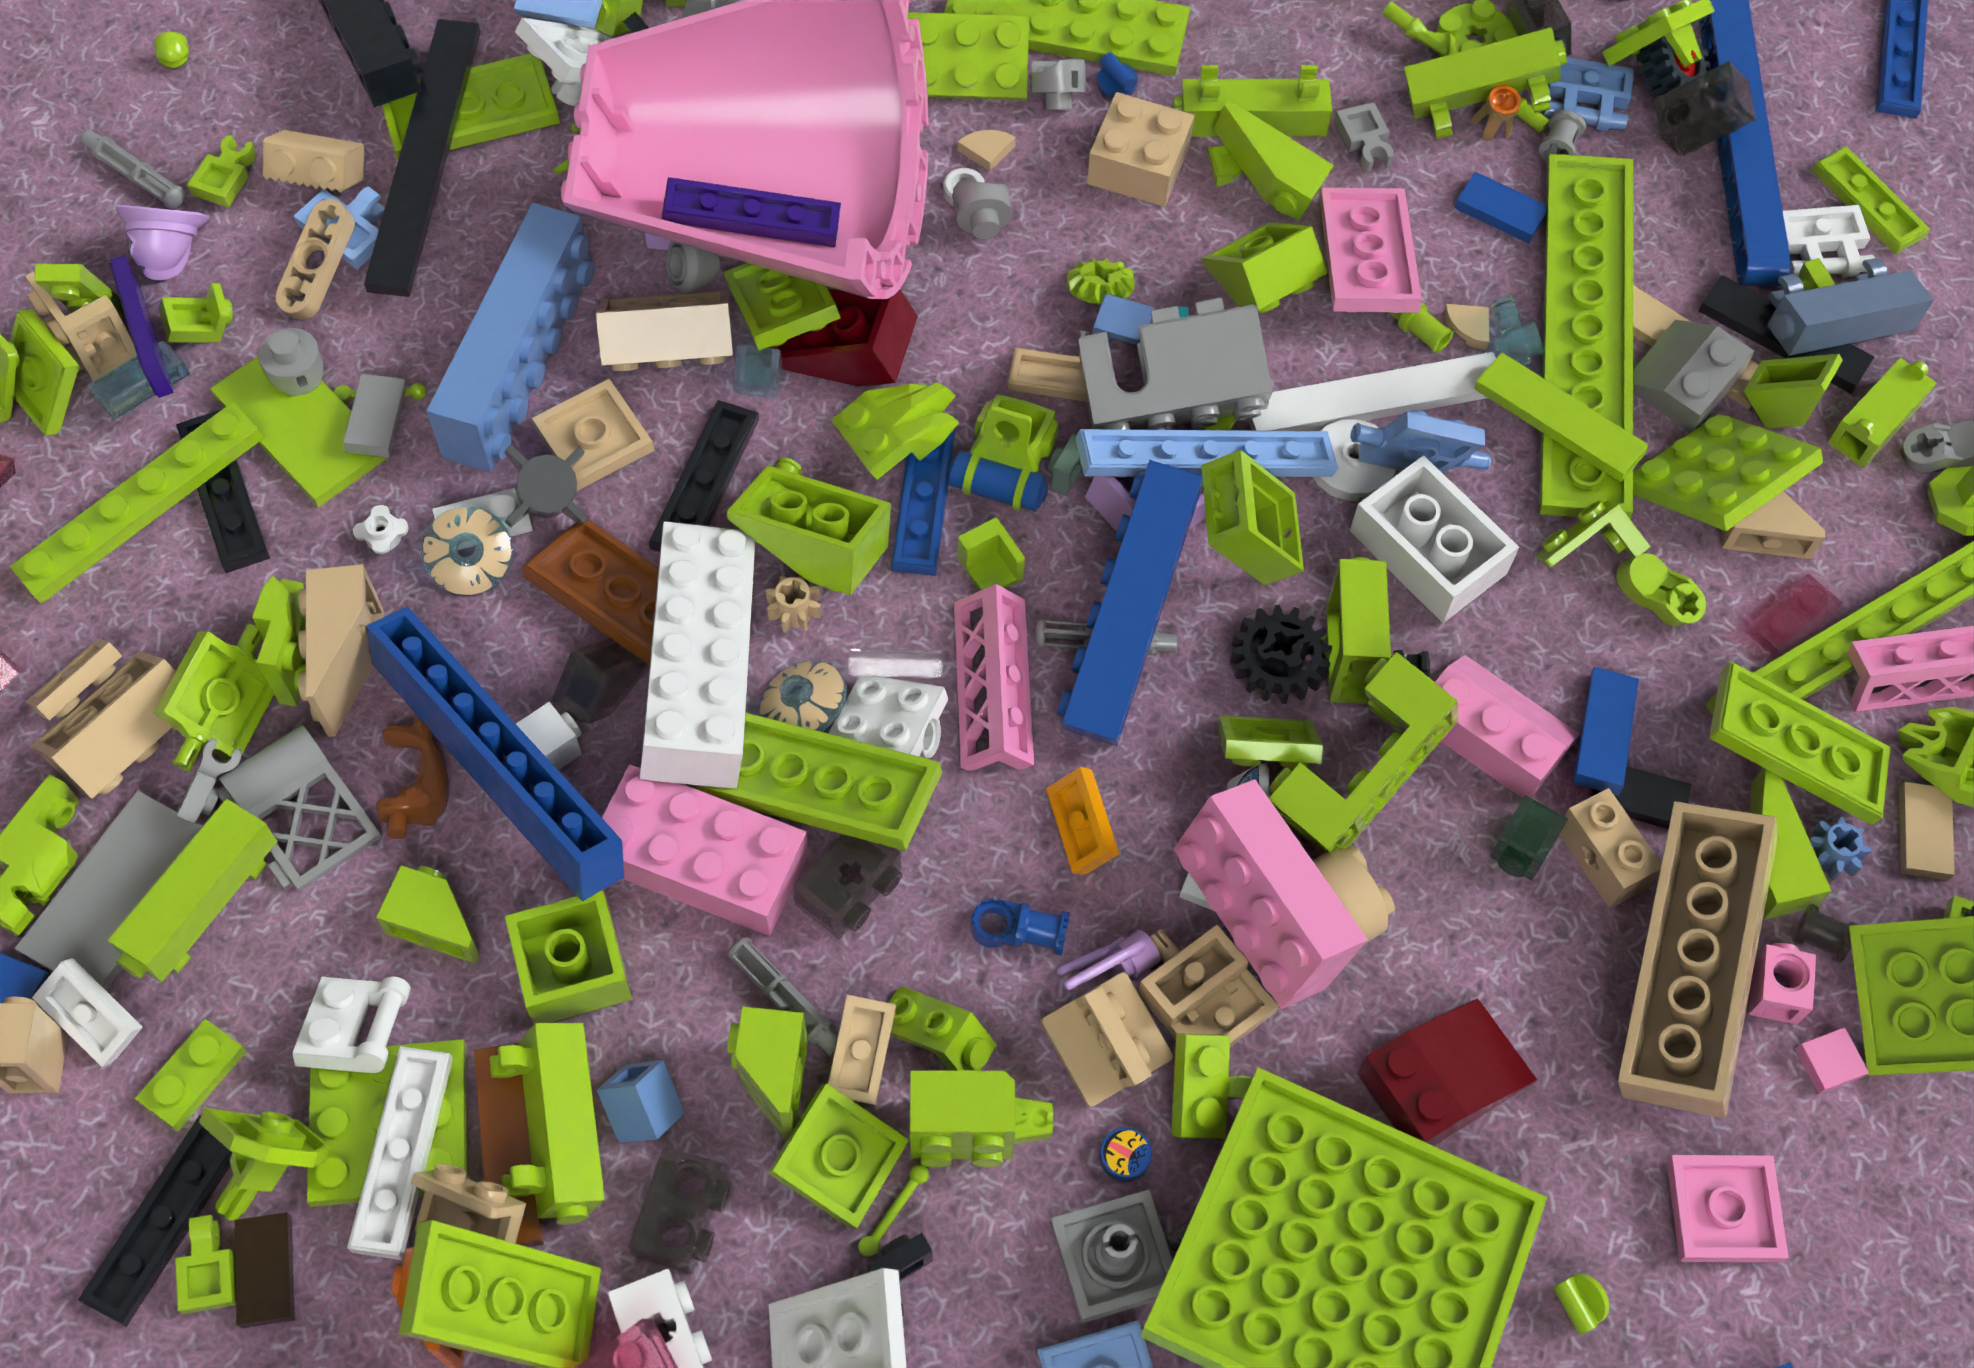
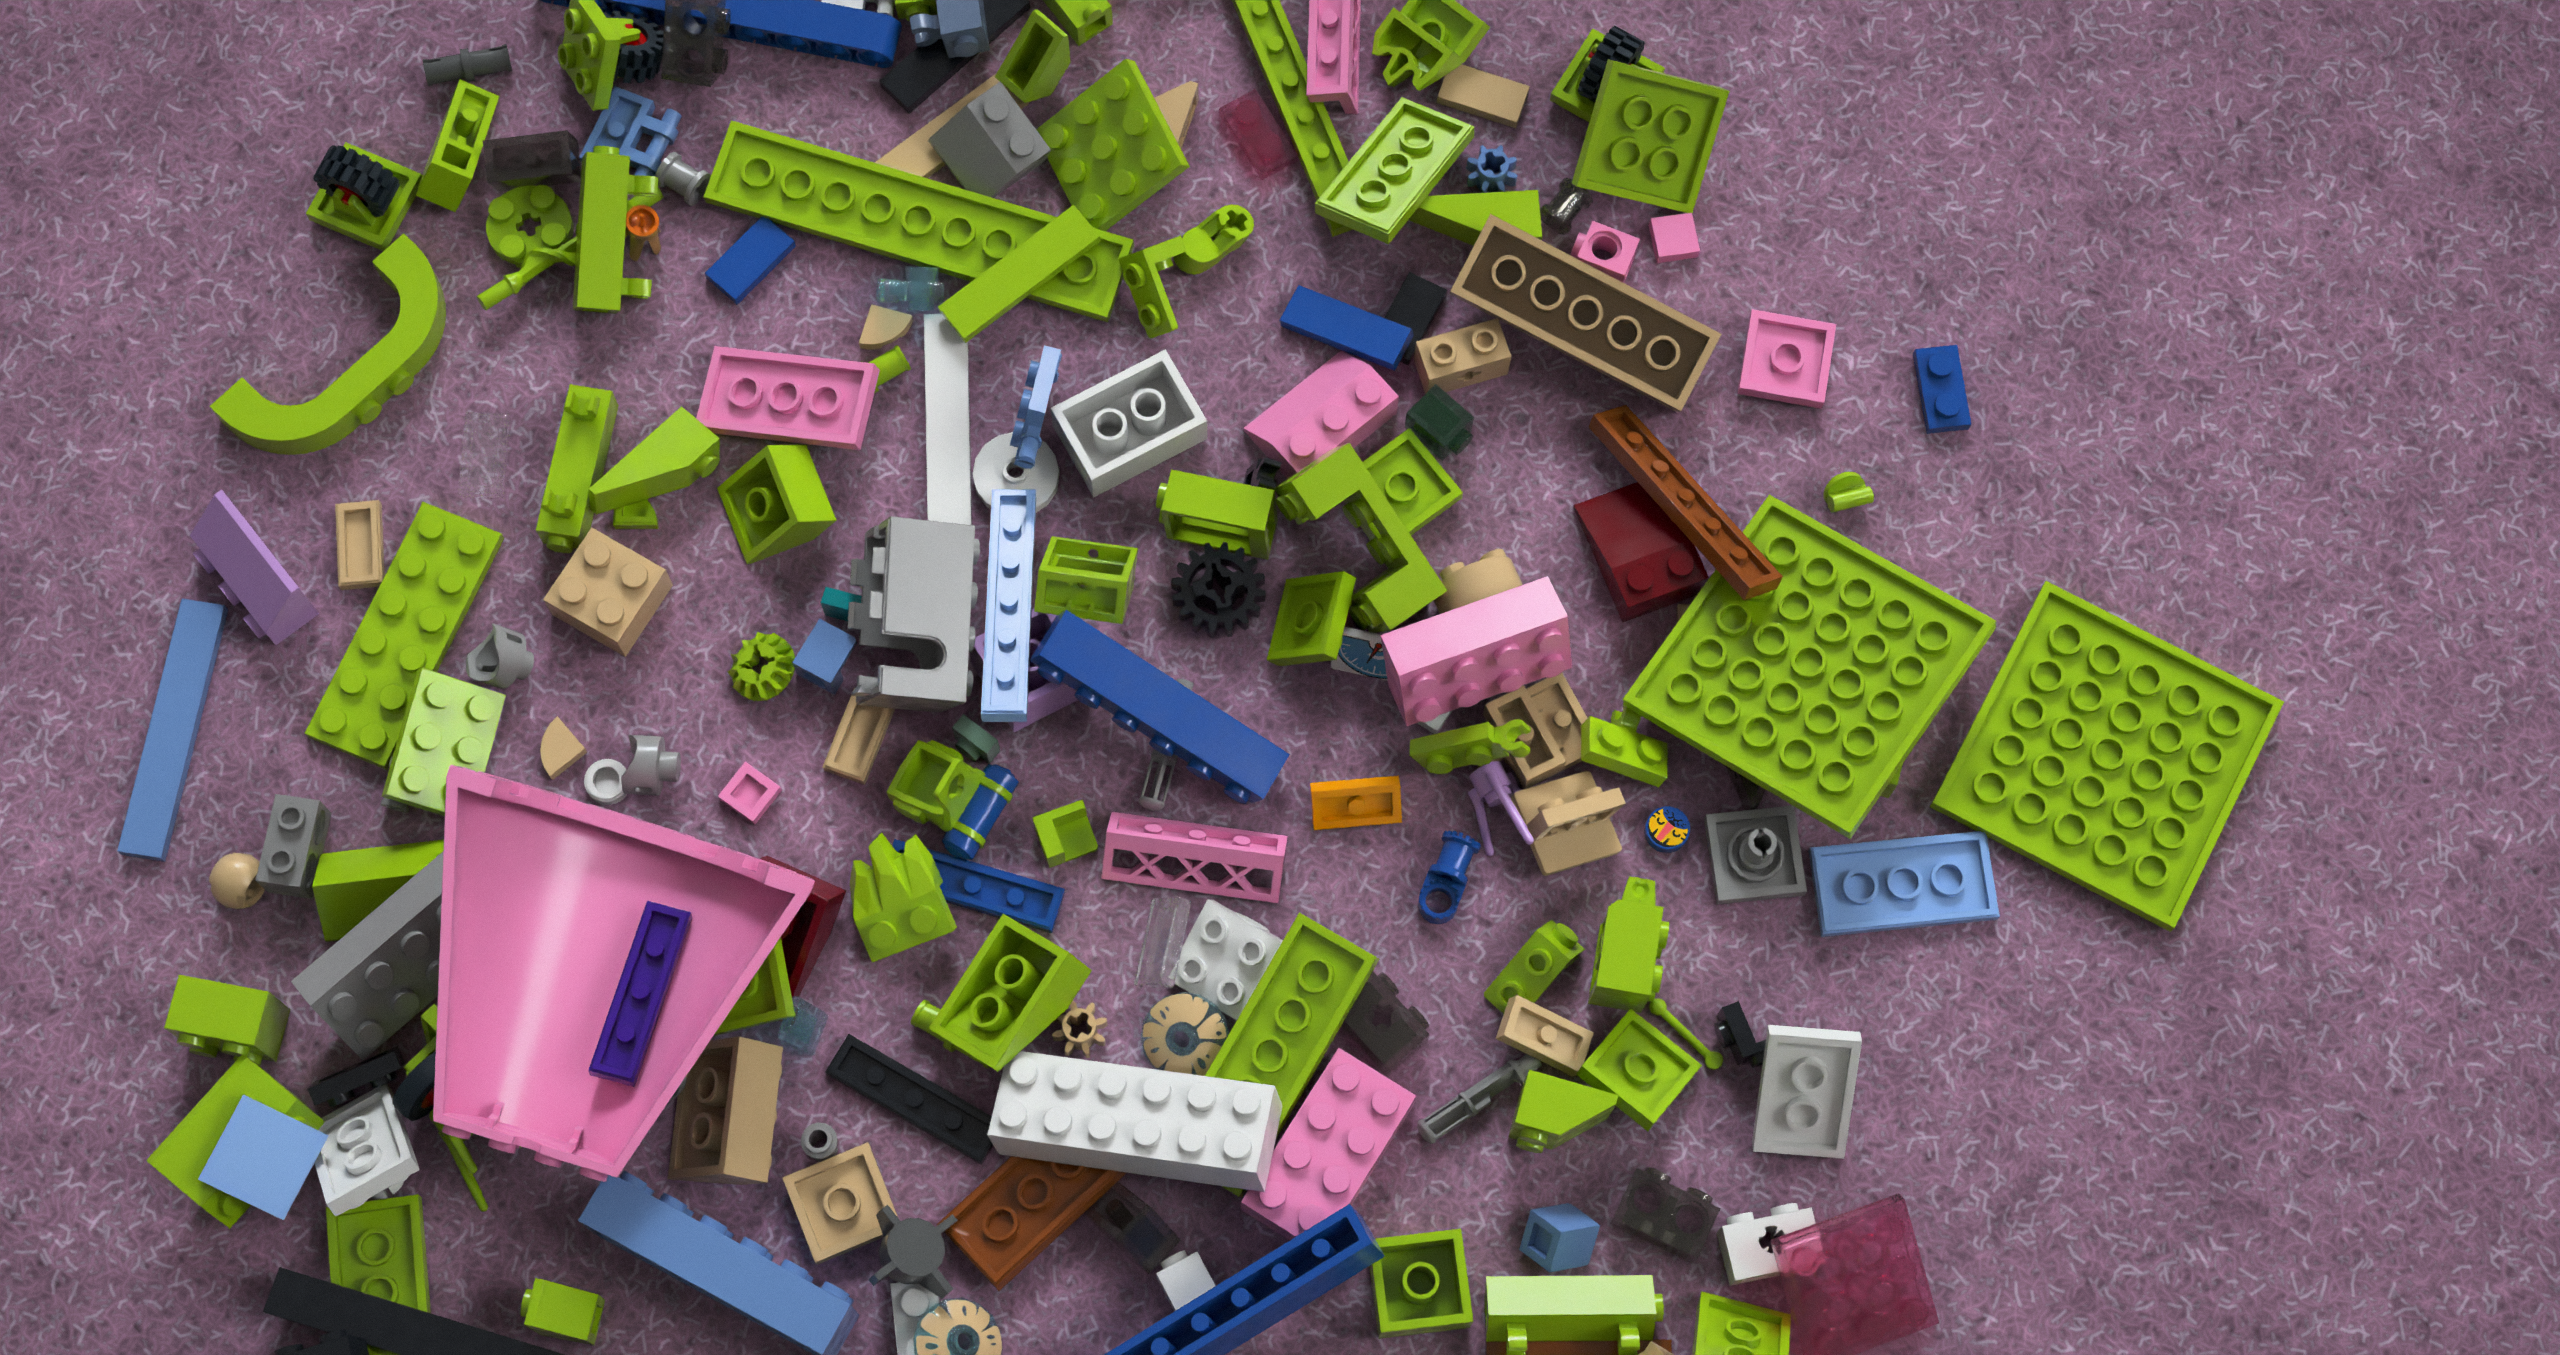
camera: 80 degrees left, 10 degrees up
blue plate [1097,52,1138,98] -> none
light grey plate [1334,102,1394,173] -> none
none -> lime slope [520,1278,605,1346]
none -> bright pink tile [718,762,782,825]
none -> light grey pin [801,1122,838,1162]
none -> lime plate [1363,428,1463,535]
none -> lime plate [1409,719,1531,774]
none -> dark orange plate [1589,405,1783,600]

